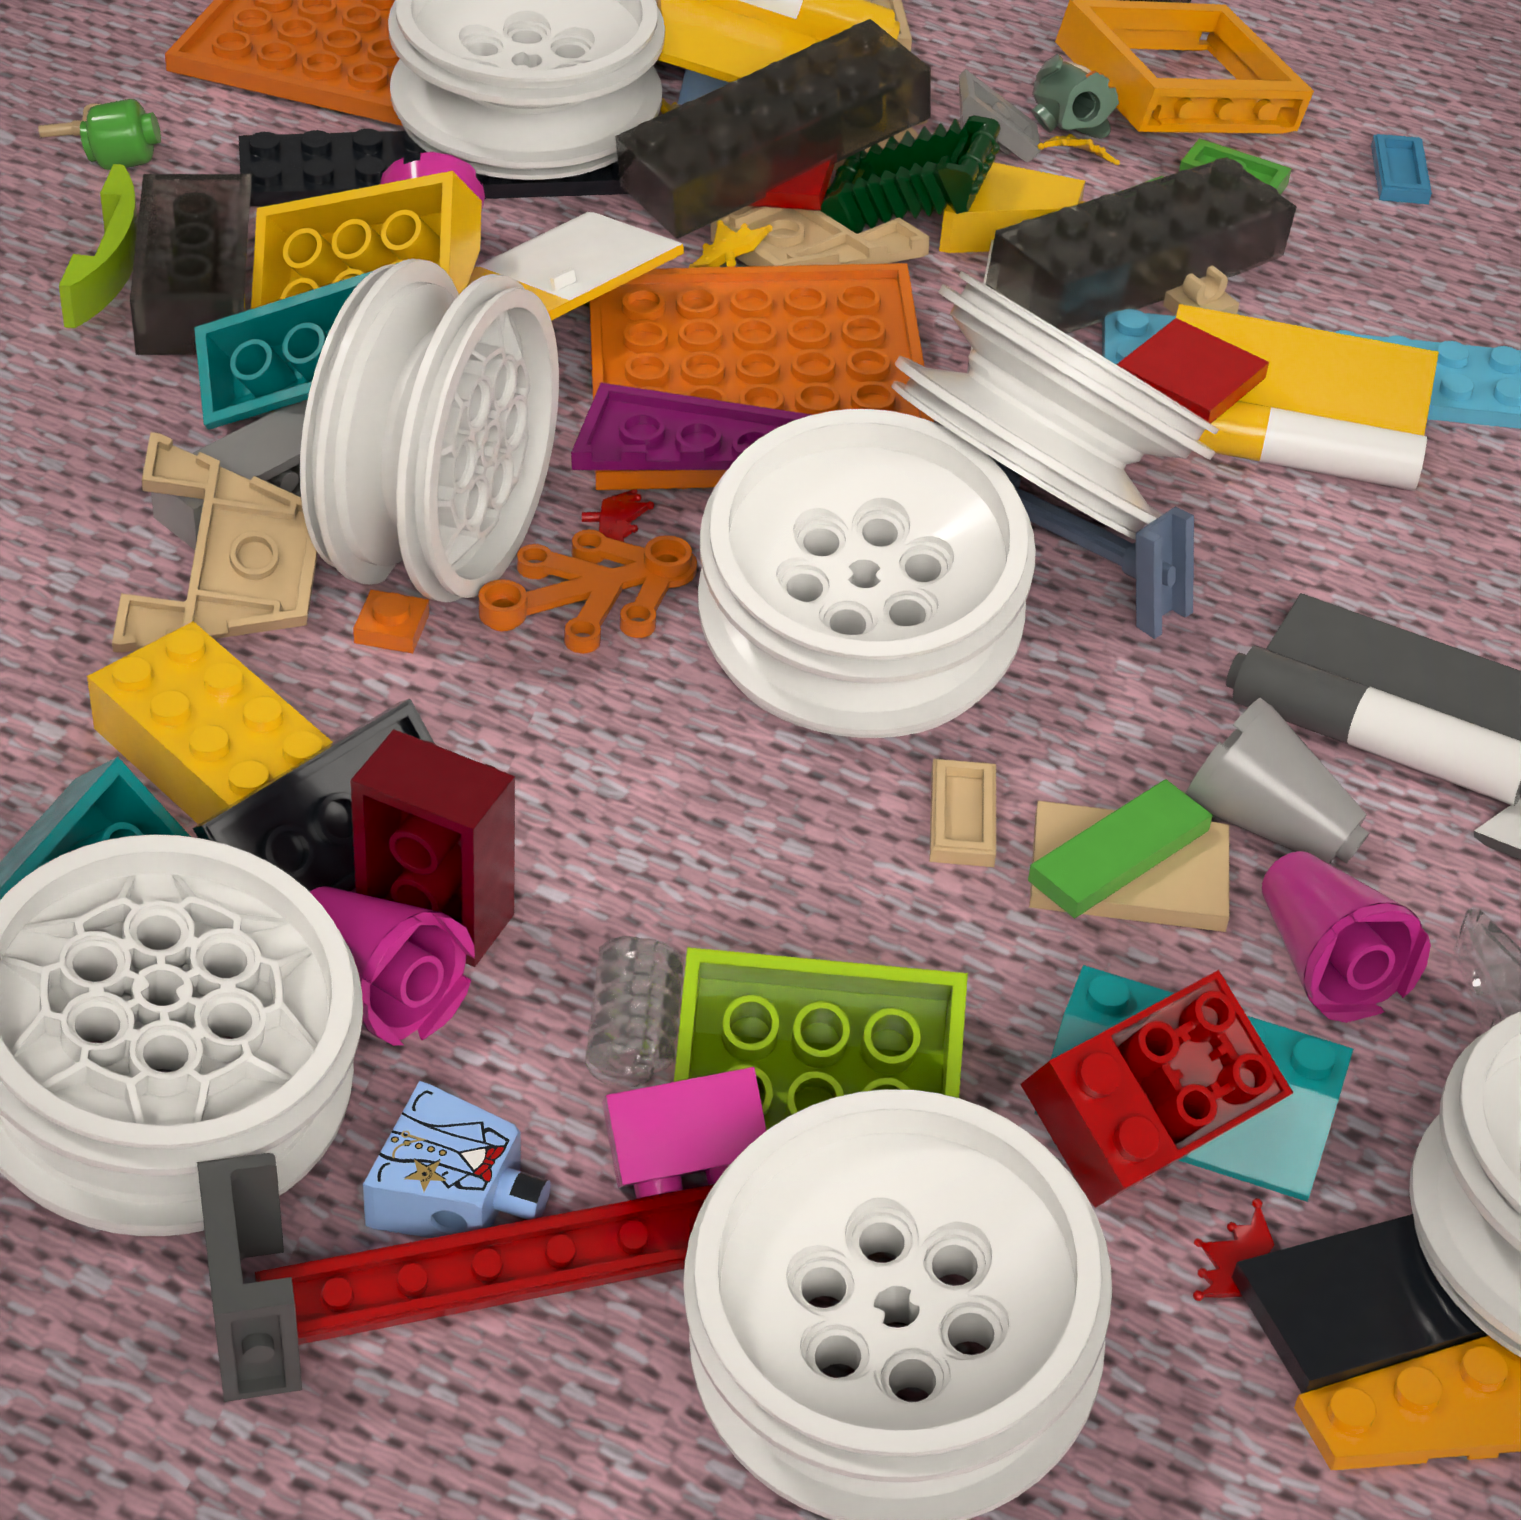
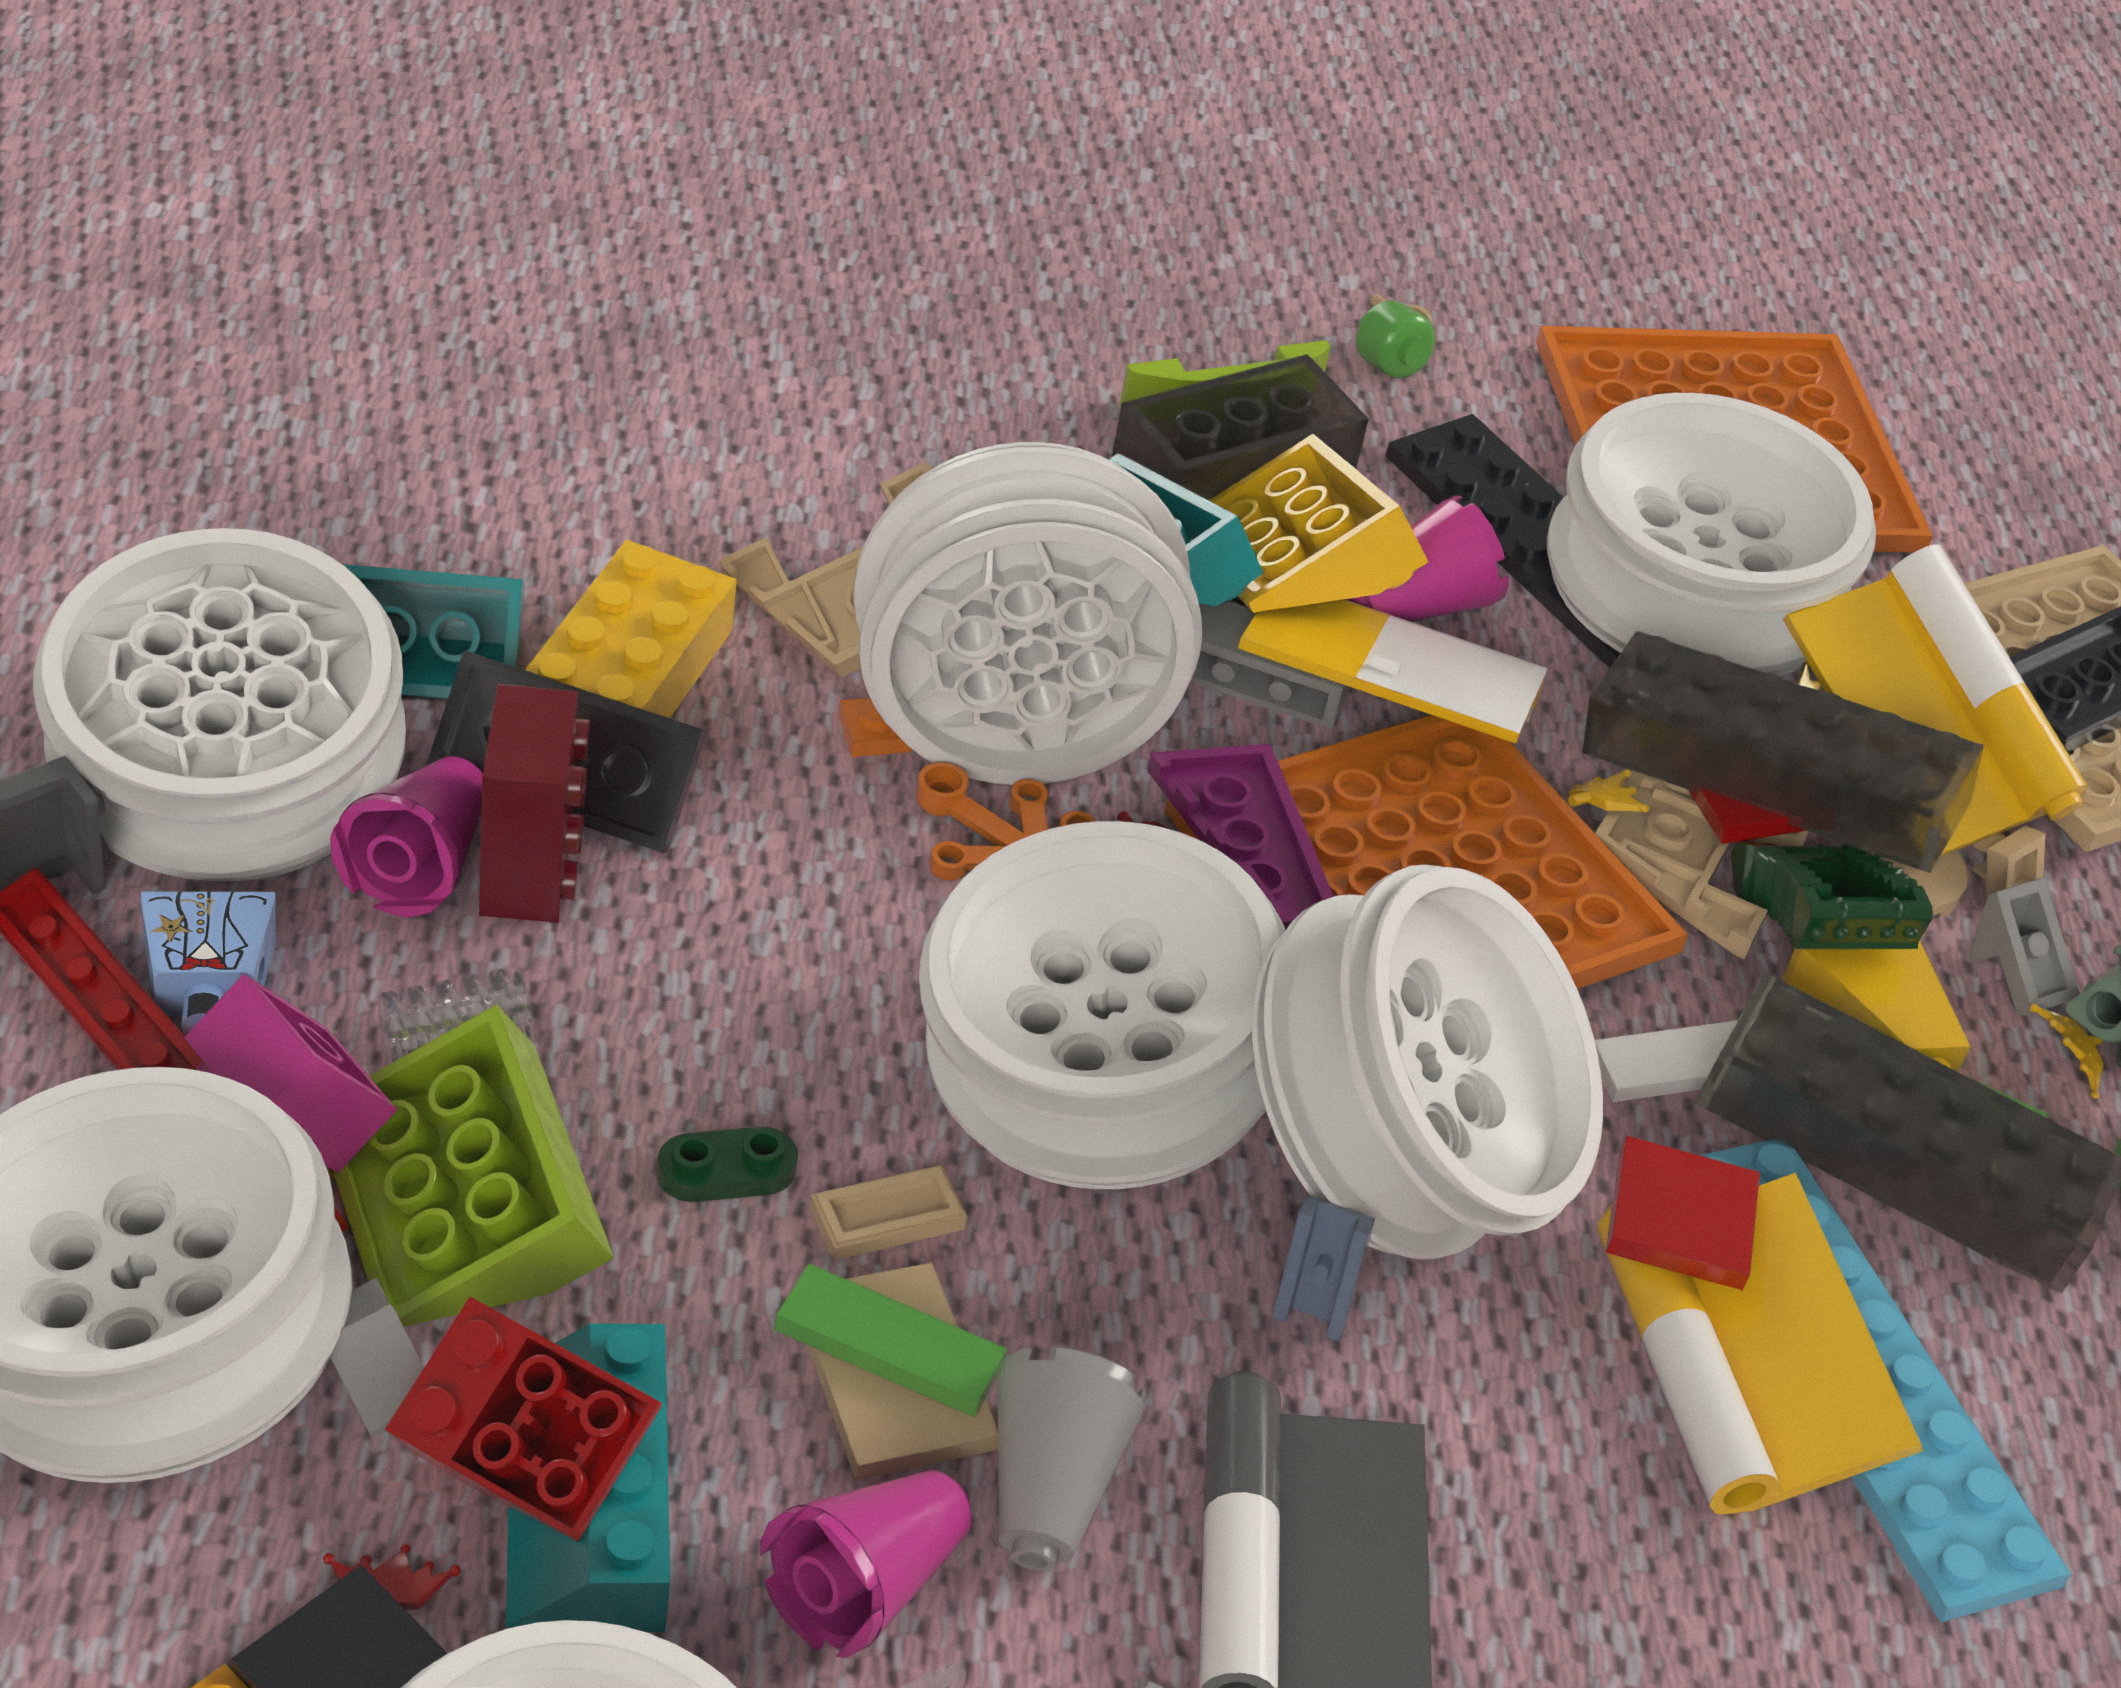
camera: 60 degrees right, 0 degrees up
tan tile [1163,265,1239,315] -> none
none -> dark green plate [656,1126,798,1202]

